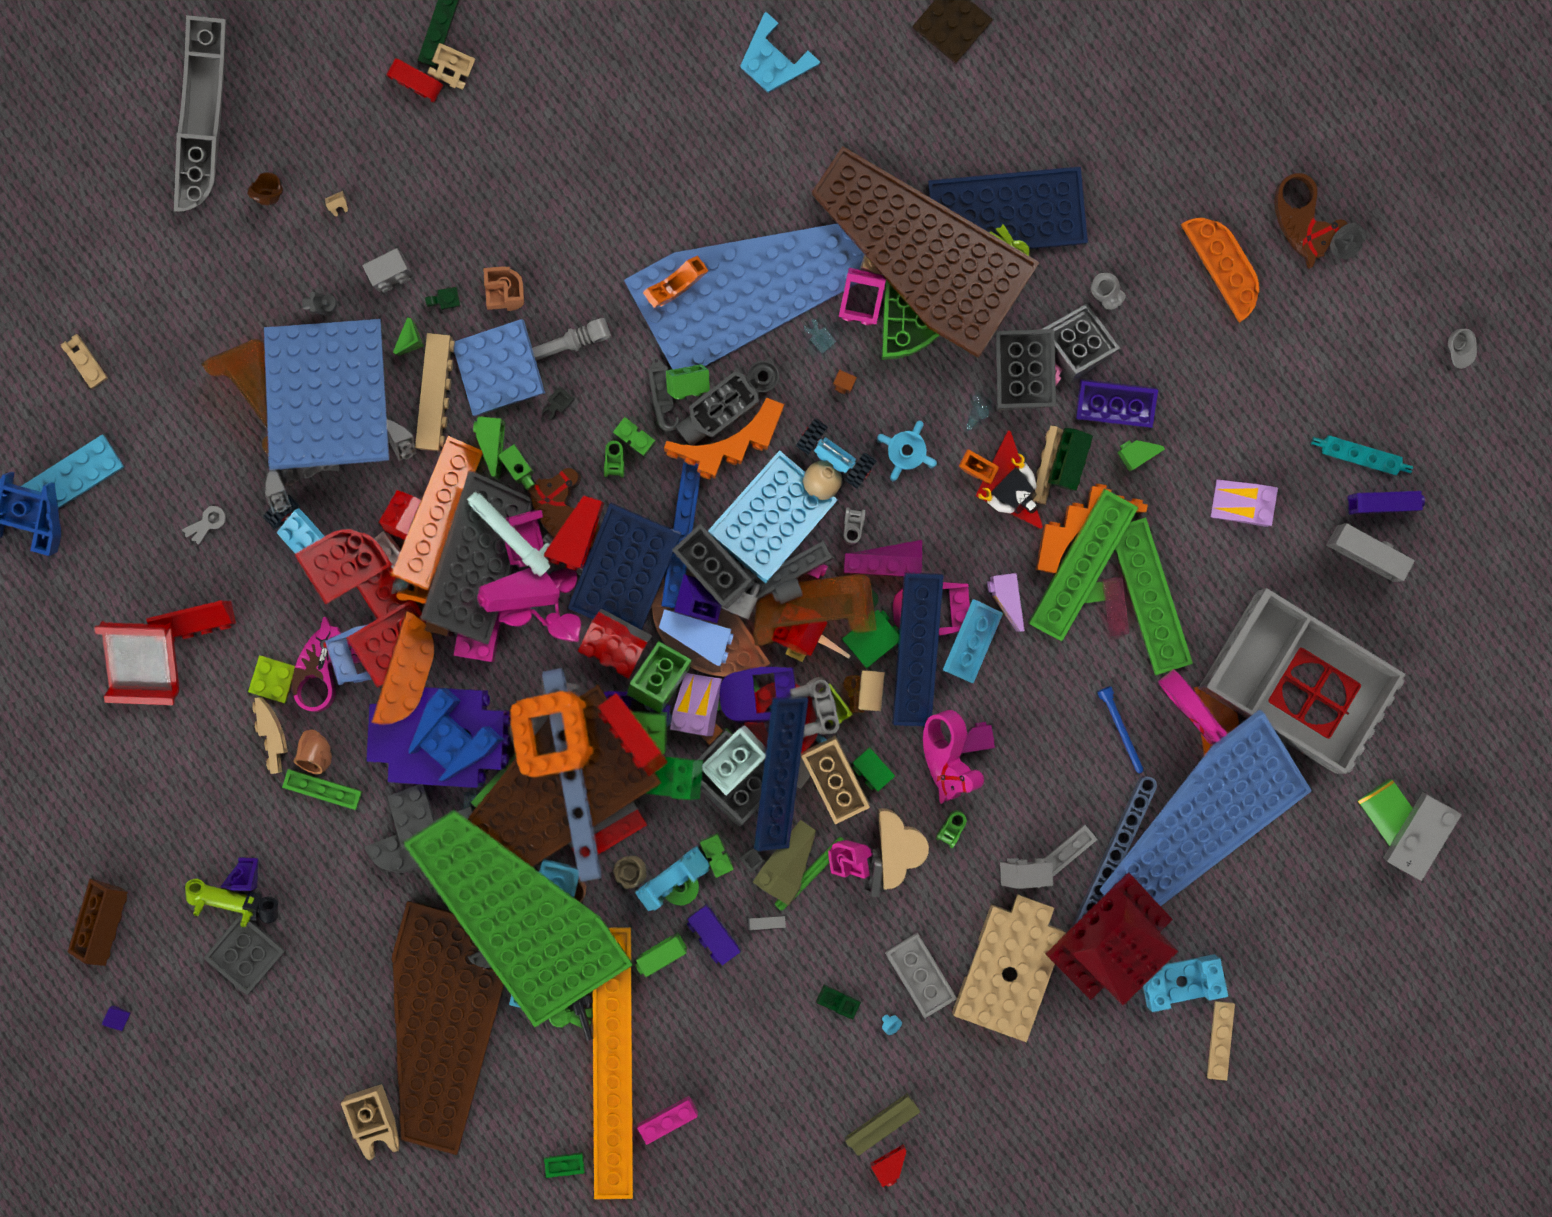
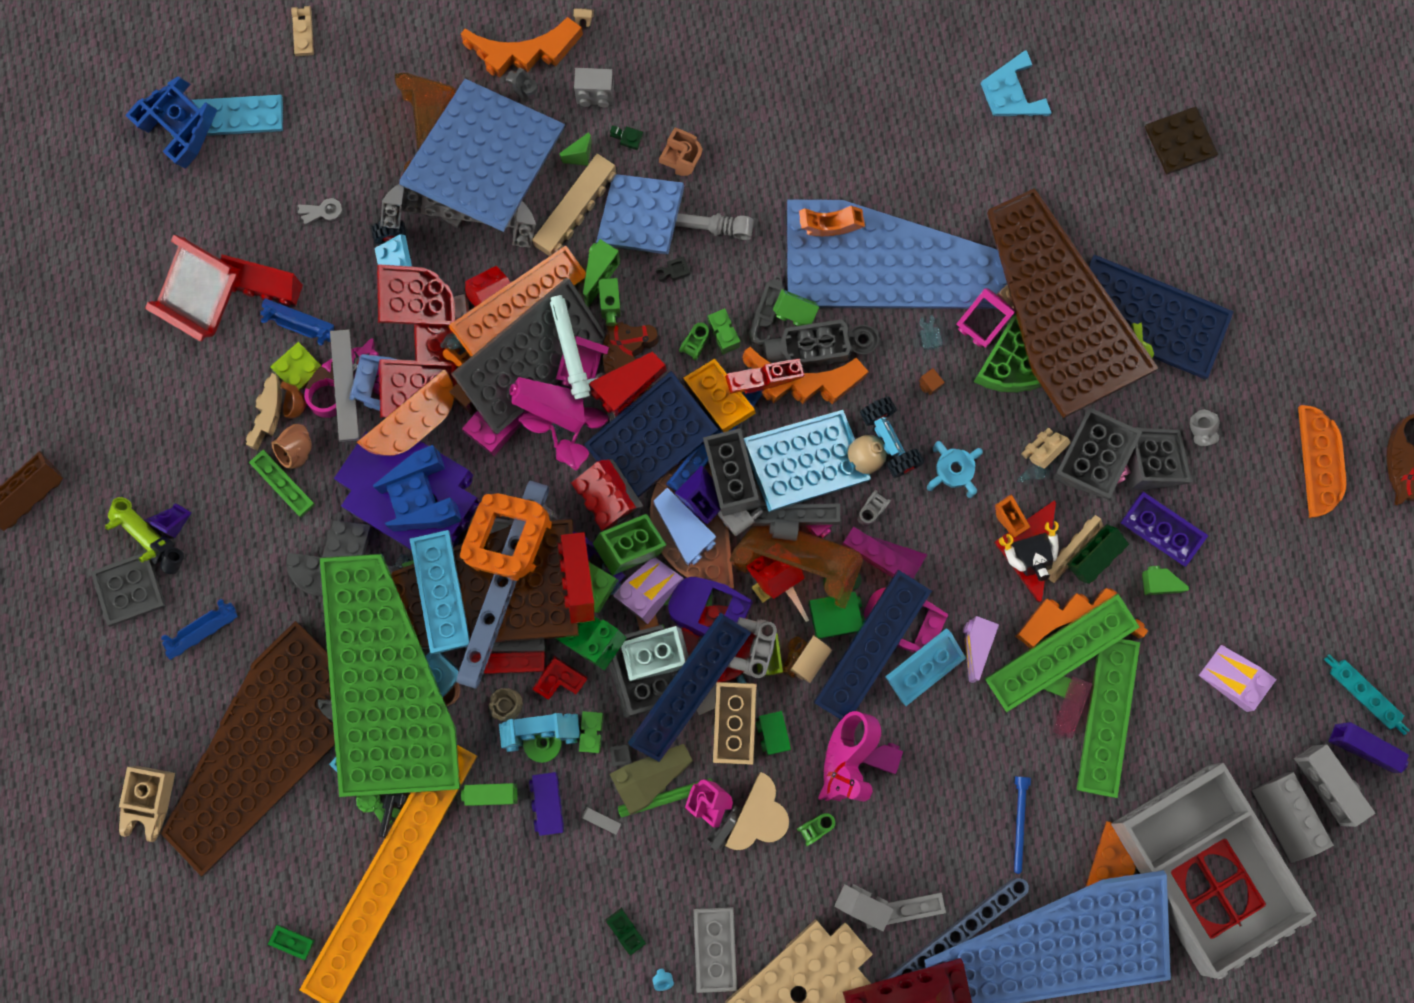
camera: 30 degrees right, 10 degrees down
dark pink brick [637,1096,698,1145] -> none
dark pink animal [1158,669,1227,746] -> none
none -> blue piece [161,599,238,660]
none -> blue piece [260,298,334,345]
none -> dark orange piece [280,381,307,419]
none -> light grey tile [330,330,359,442]
none -> medium azure plate [410,530,470,655]
none -> orange arch [461,17,583,77]
none -> red plate [533,656,587,700]
none -> light orange plate [683,359,756,432]
none -> slope [725,359,805,394]
none -> tan plate [1021,428,1071,469]
none -> light grey slope [1251,772,1334,863]

